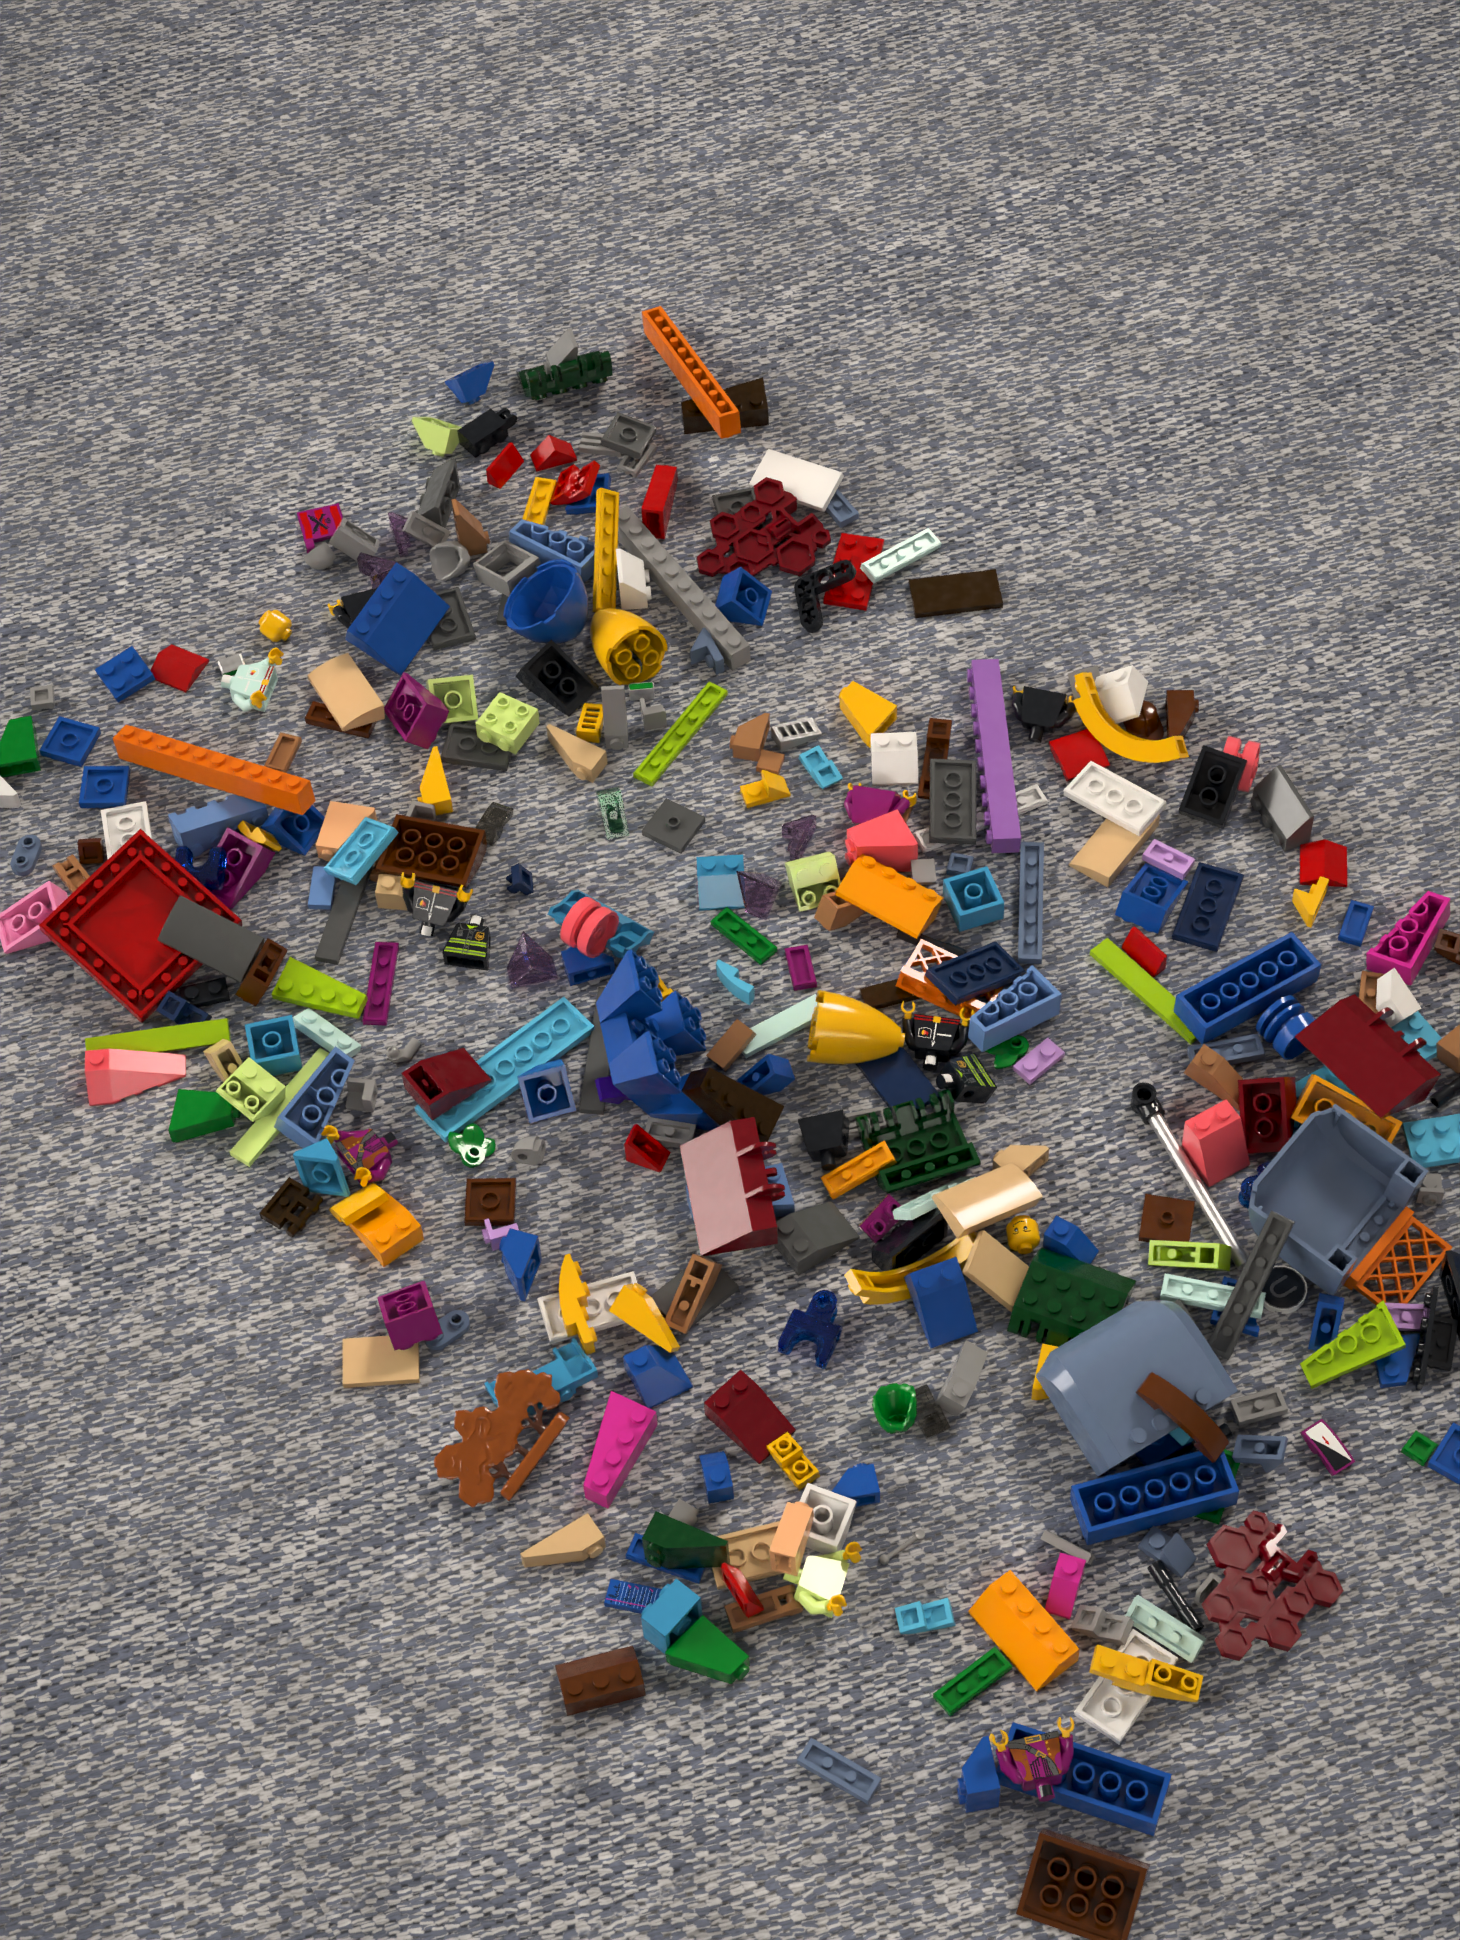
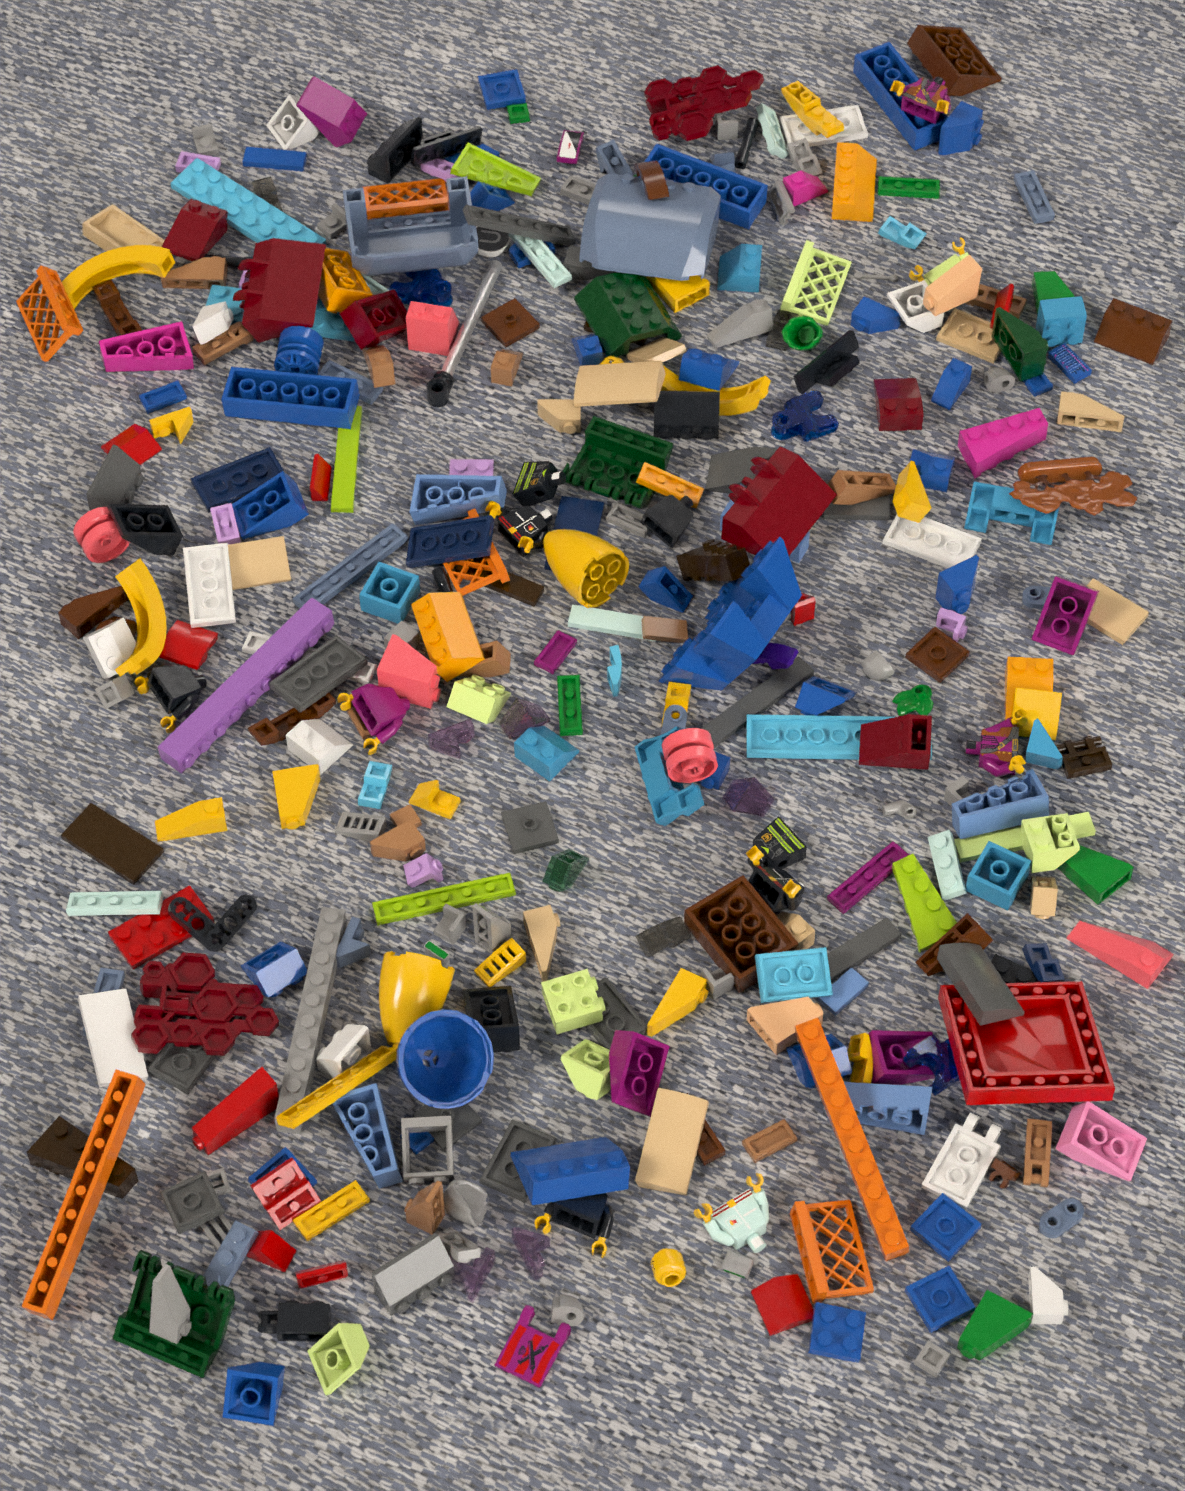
camera: 140 degrees left, 0 degrees up
lime tile [85,1018,231,1053] -> none
light grey slope [328,517,380,566] -> none
dark blue tile [506,863,534,895] -> none
yellow slope [559,1253,598,1355] -> none
yellow slope [767,1432,820,1491] -> none
magenta hips [858,1194,901,1243] -> none
light aqua tile [892,1176,975,1220] -> none
sand blue tile [946,852,974,876] -> none
lime slope [1148,1240,1232,1271] -> none
none -> yellow slope [155,797,227,842]
none -> sand blue plate [203,1220,259,1286]
none -> lavender bracket [403,853,443,887]
none -> medium nougat slope [491,349,523,387]
none -> dark azure slope [717,244,762,292]
none -> yellowish green fence [779,240,852,326]
none -> orange fence [790,1200,874,1304]
none -> black bracket [793,330,860,394]

